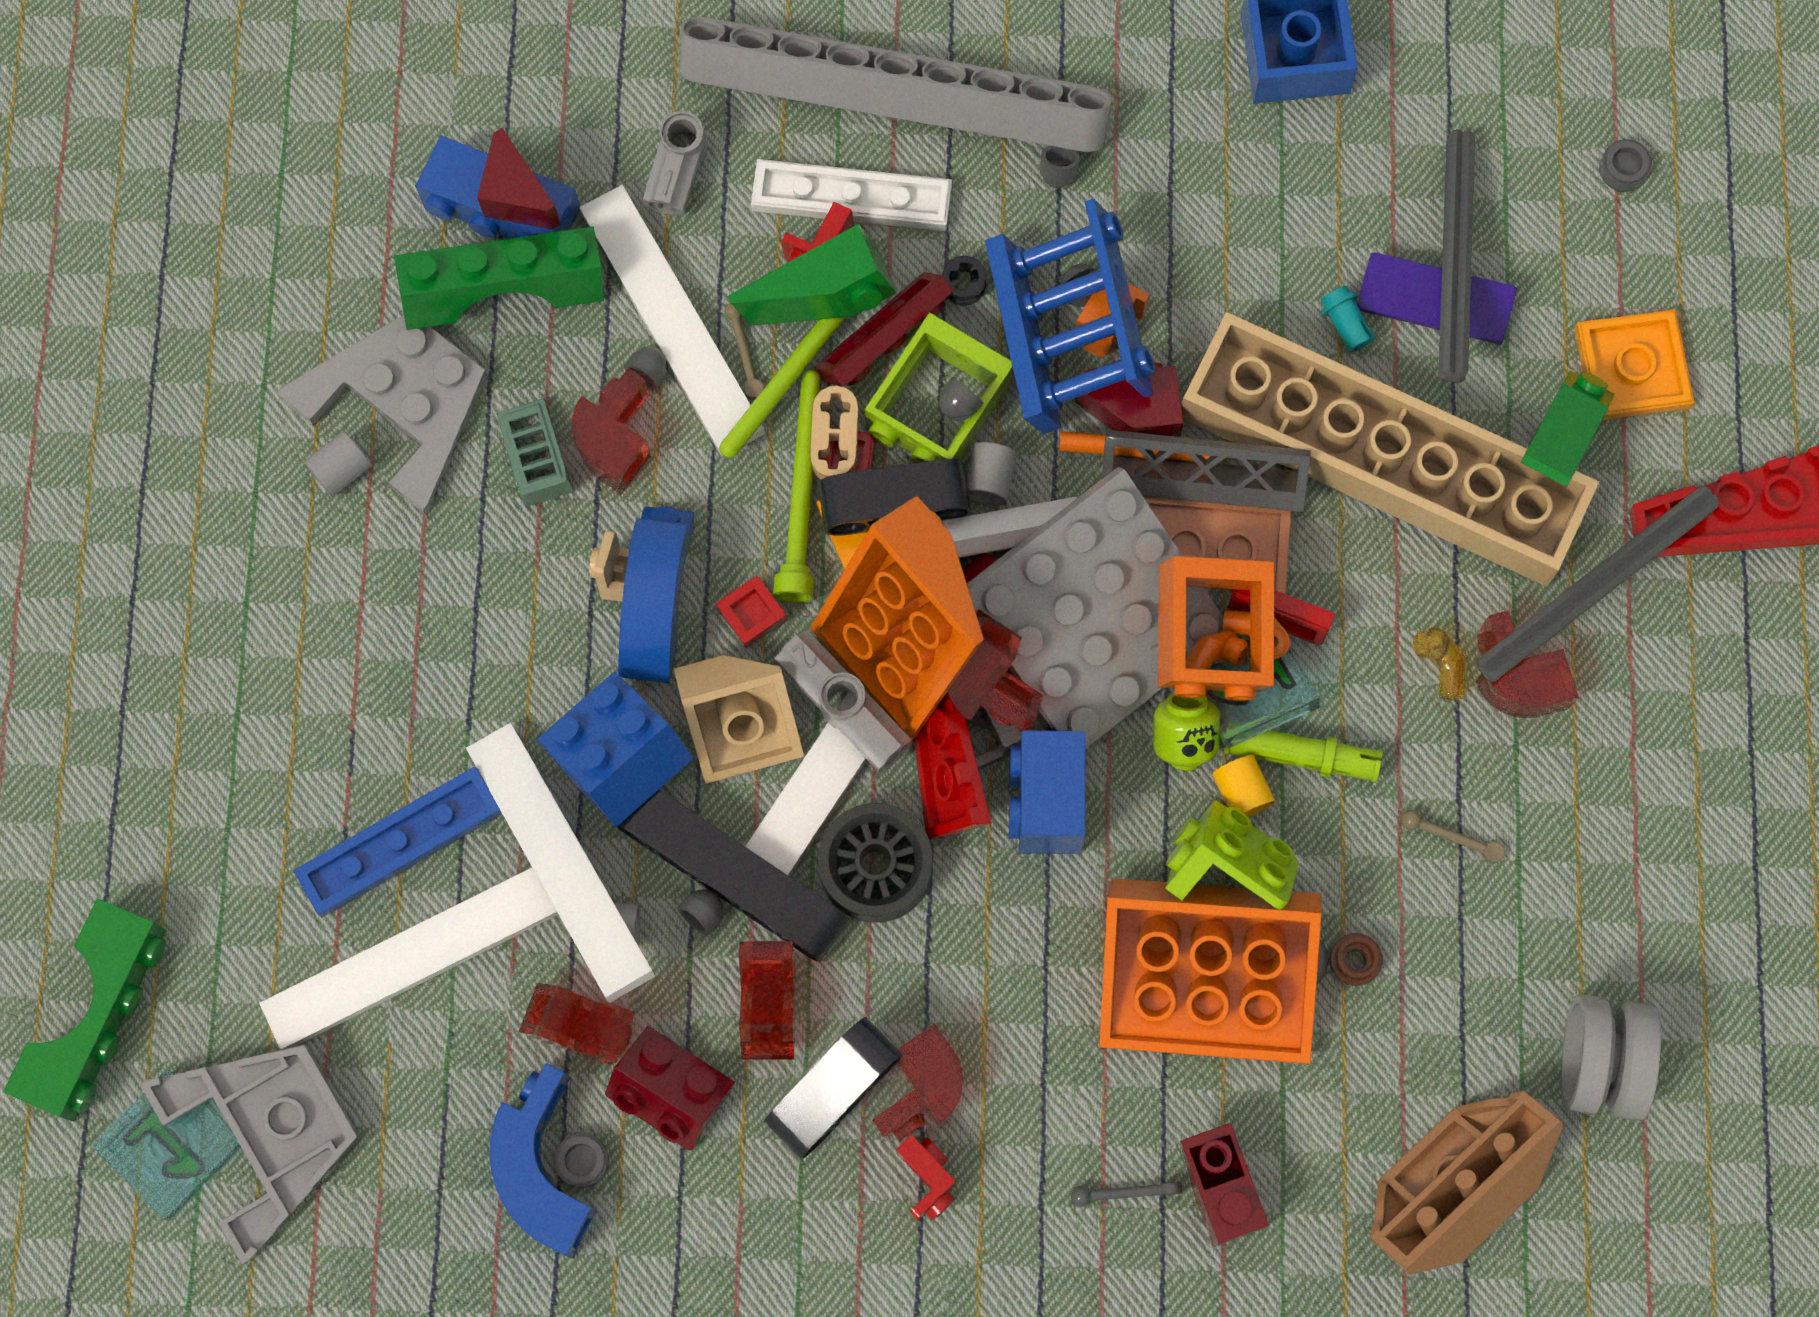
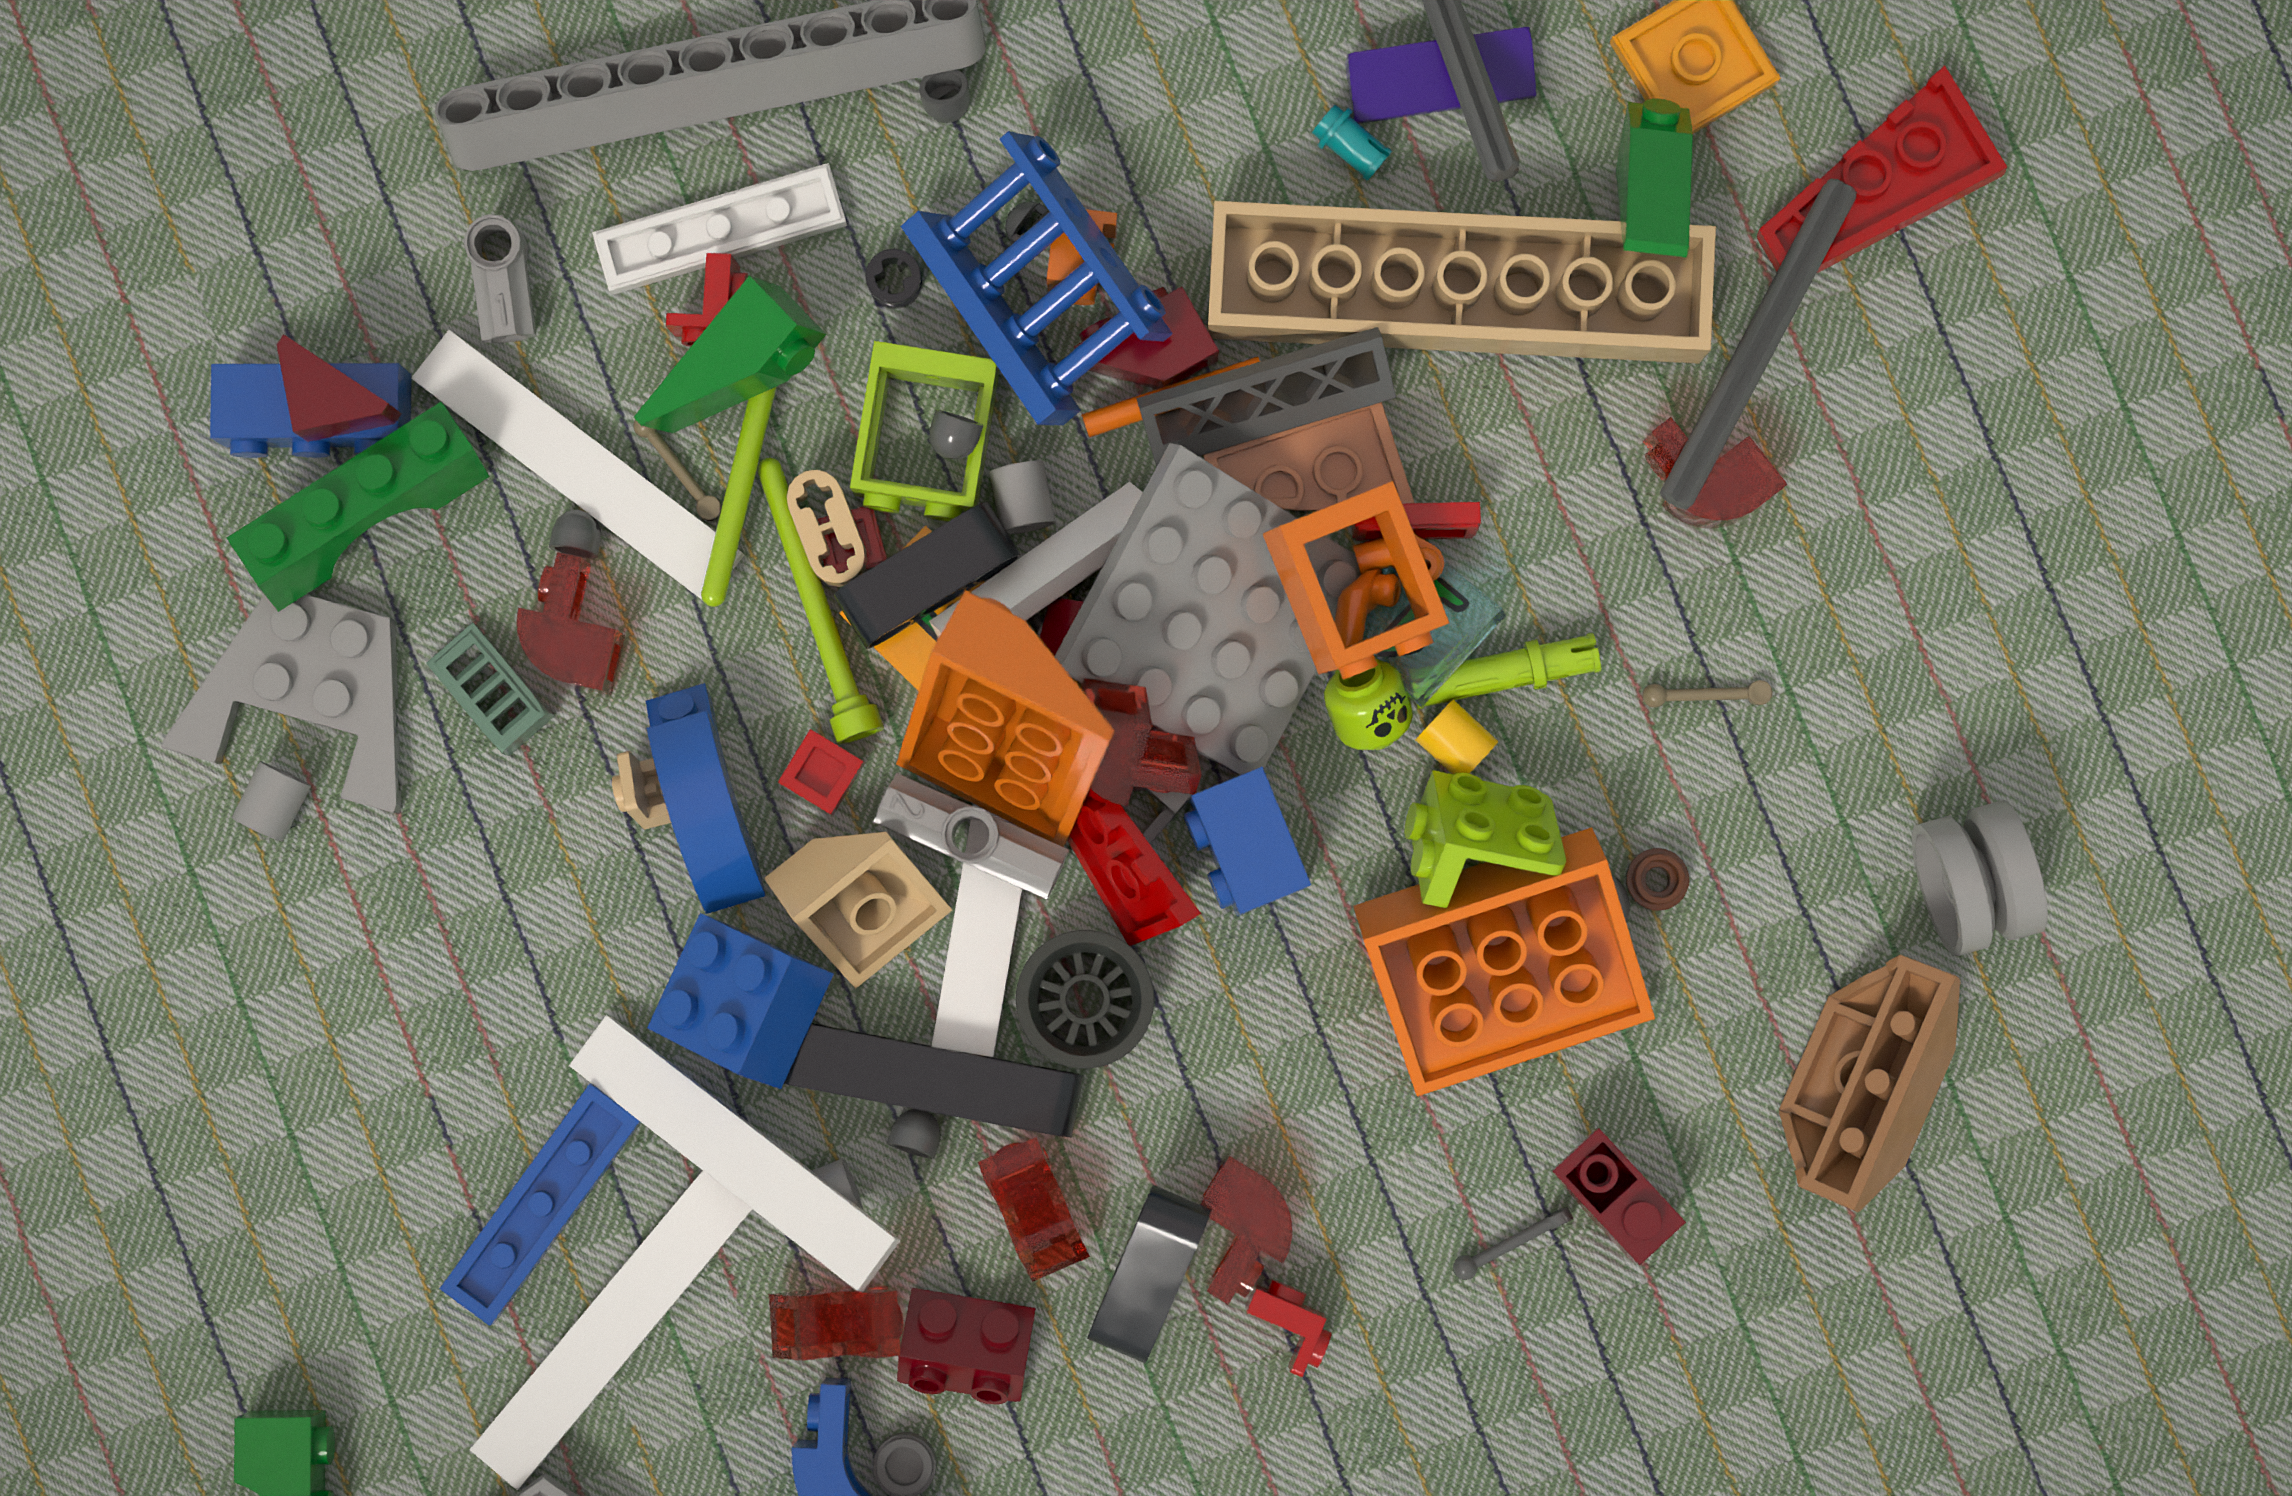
camera: 25 degrees left, 10 degrees up
dark red plate [814,271,954,387] -> none
clear yellow arm [1413,627,1465,700] -> none

